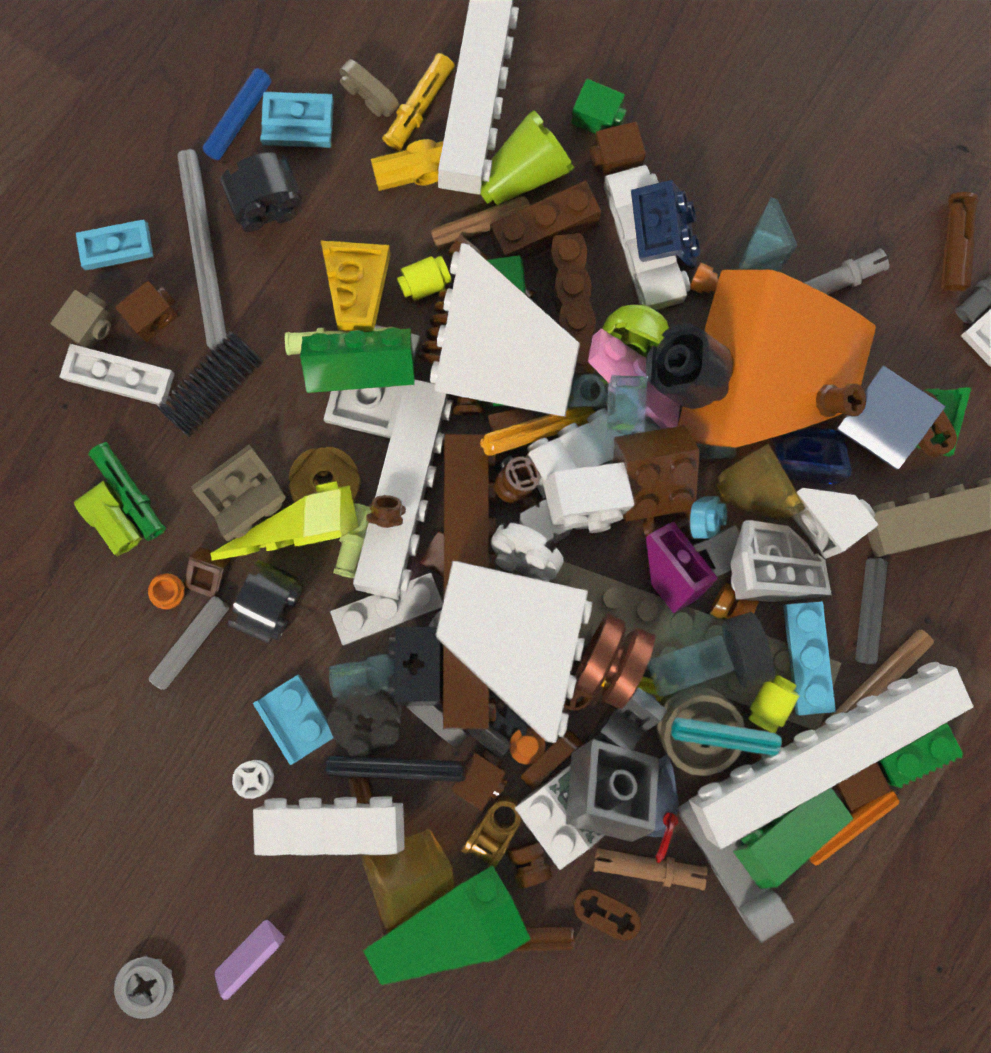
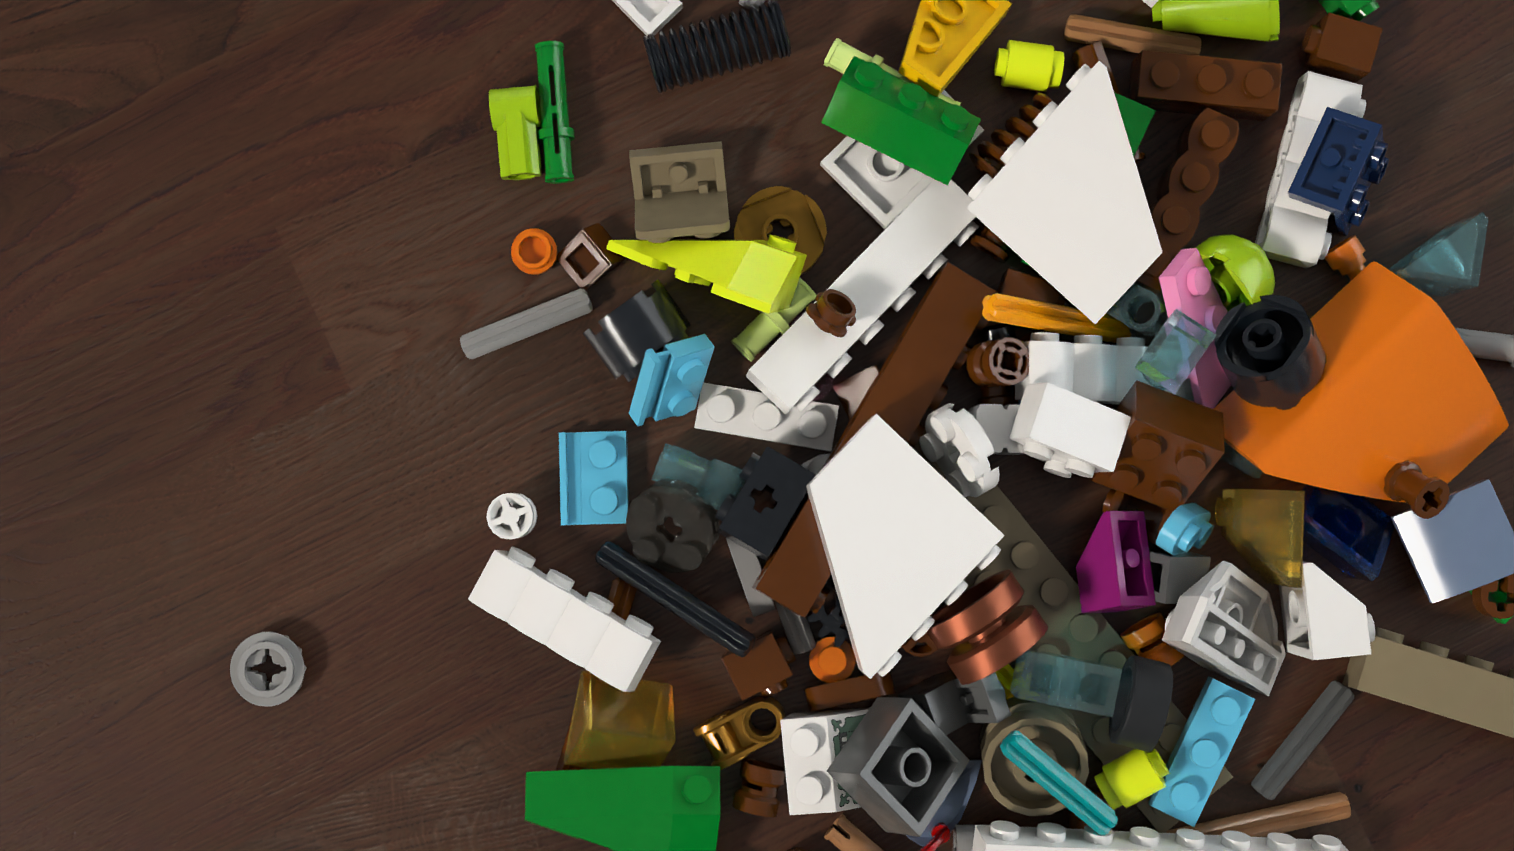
camera: 30 degrees right, 5 degrees up
lavender slope [215,920,285,1000] -> none
none -> medium azure plate [629,334,714,427]

